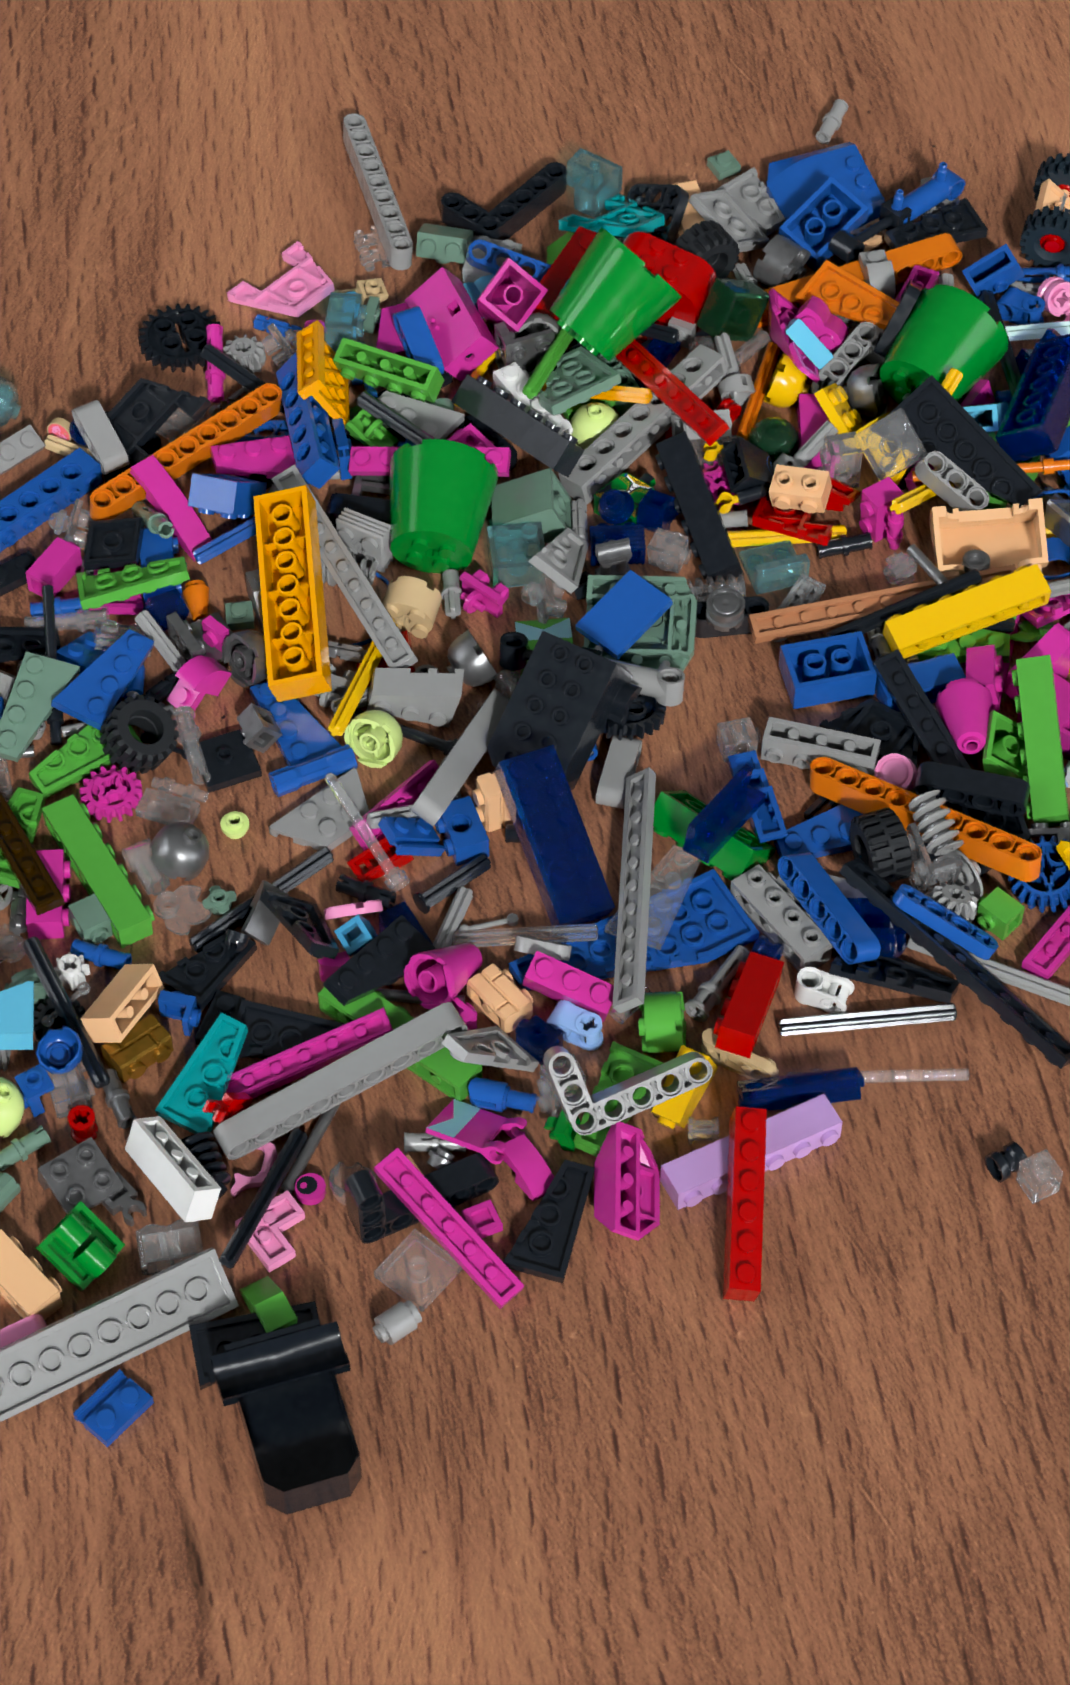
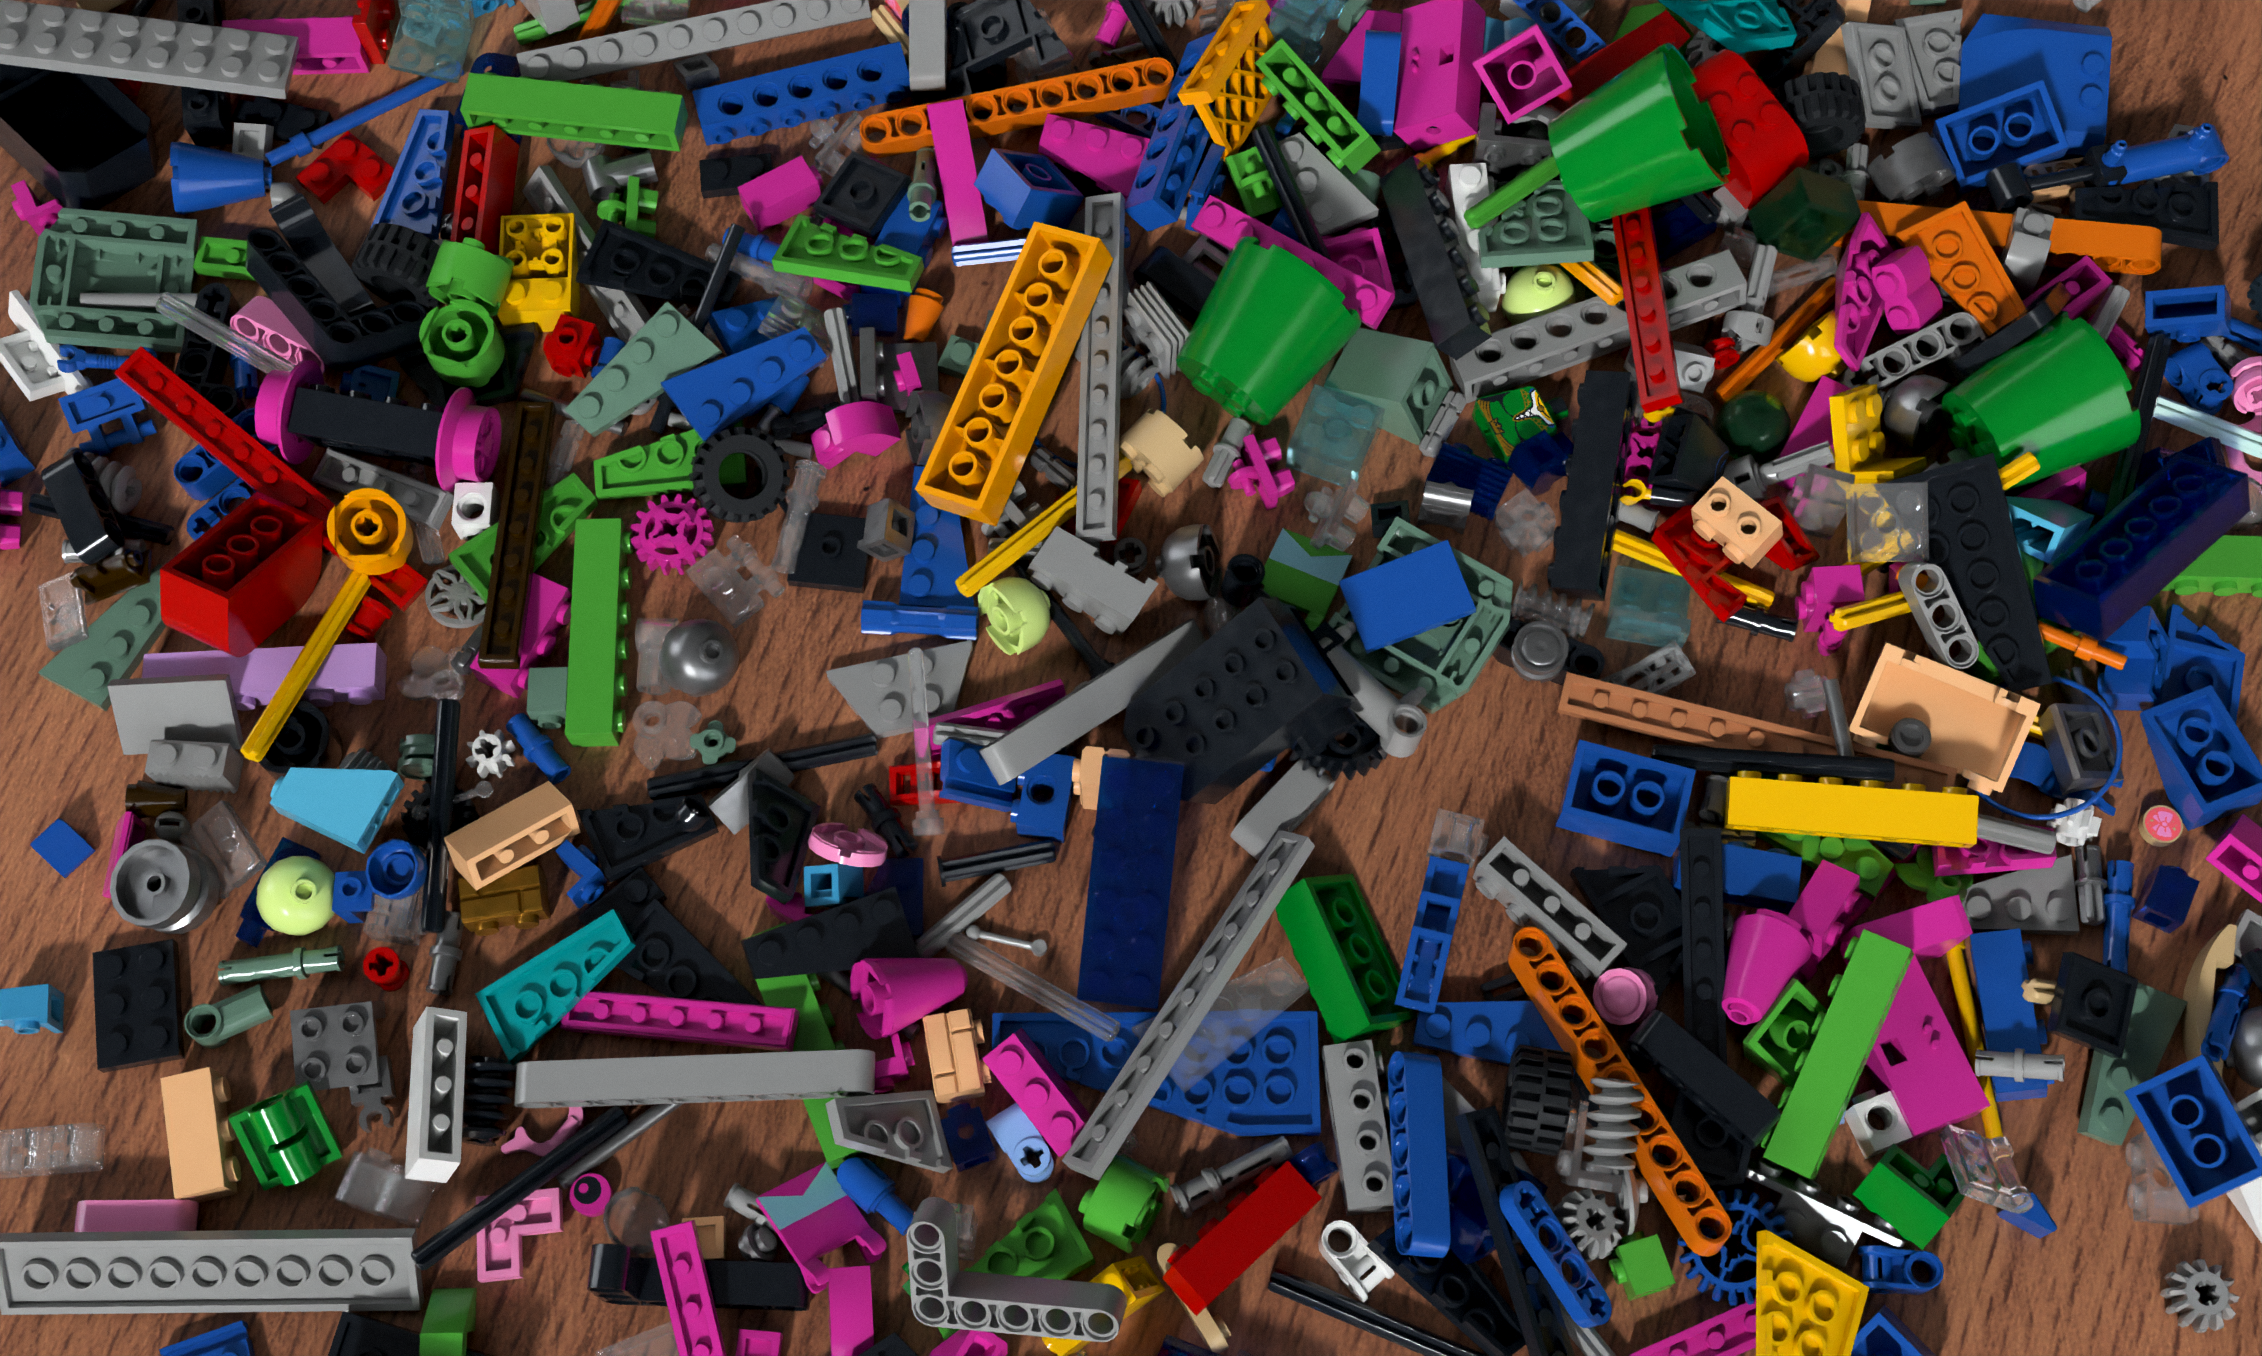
camera: 30 degrees right, 15 degrees up
red plate [202,1092,253,1124] -> none
yellowish green plate [220,811,250,839] -> none
light grey beam [514,935,572,961] -> none
light grey wing [528,528,589,594] -> none
clear blue cone [598,489,634,525] -> none
clear blue fence [682,764,766,863] -> none
medium azure slope [785,318,833,369] -> none

